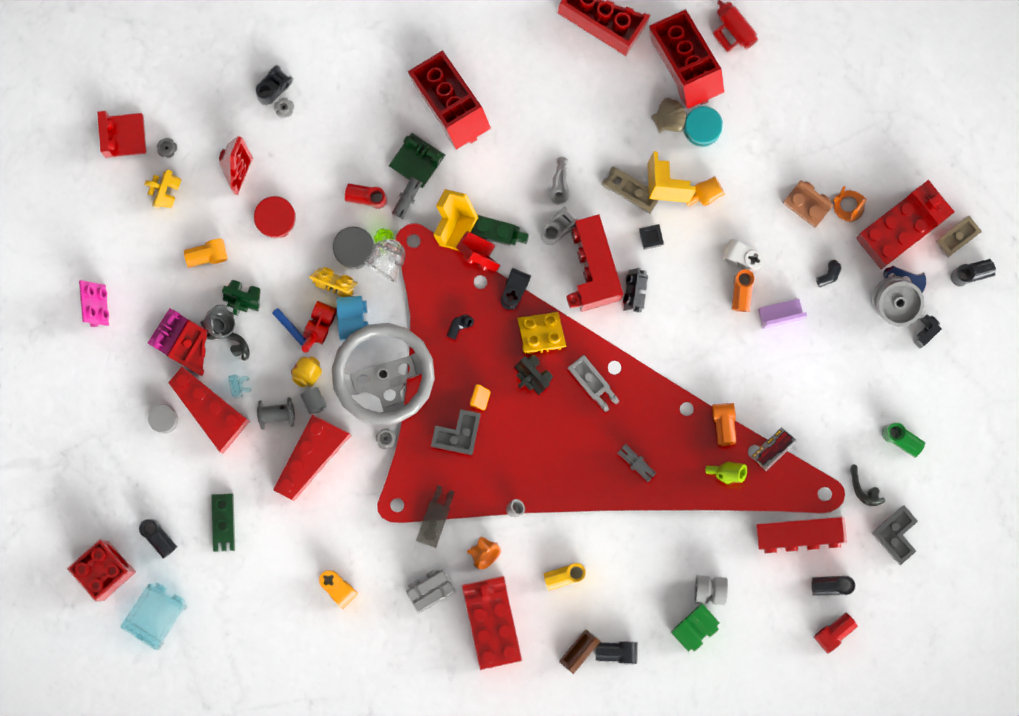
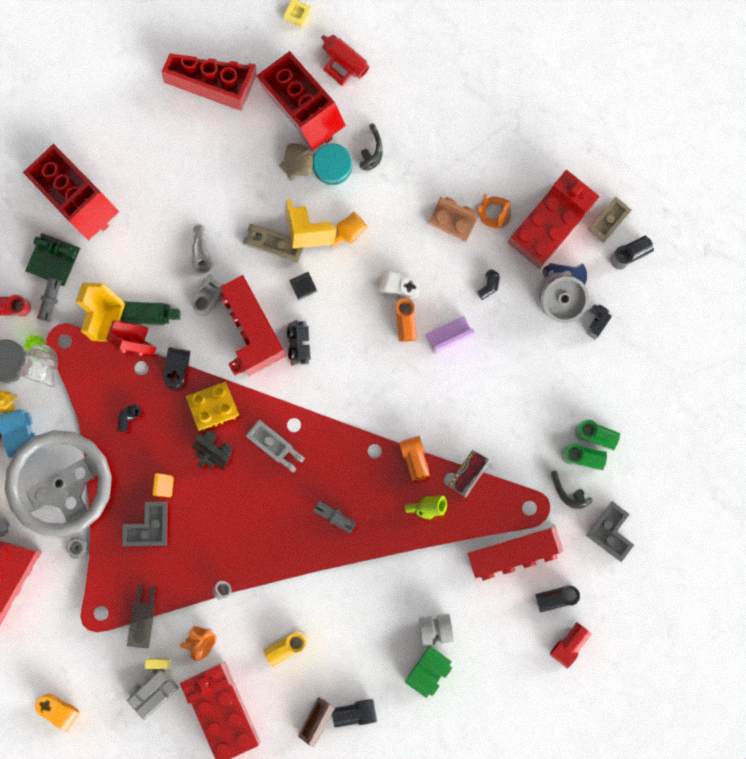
camera: 10 degrees left, 0 degrees up
none -> light yellow tile [145,658,171,669]
none -> pearl dark grey piece [359,123,383,170]
none -> green piece [562,444,607,471]

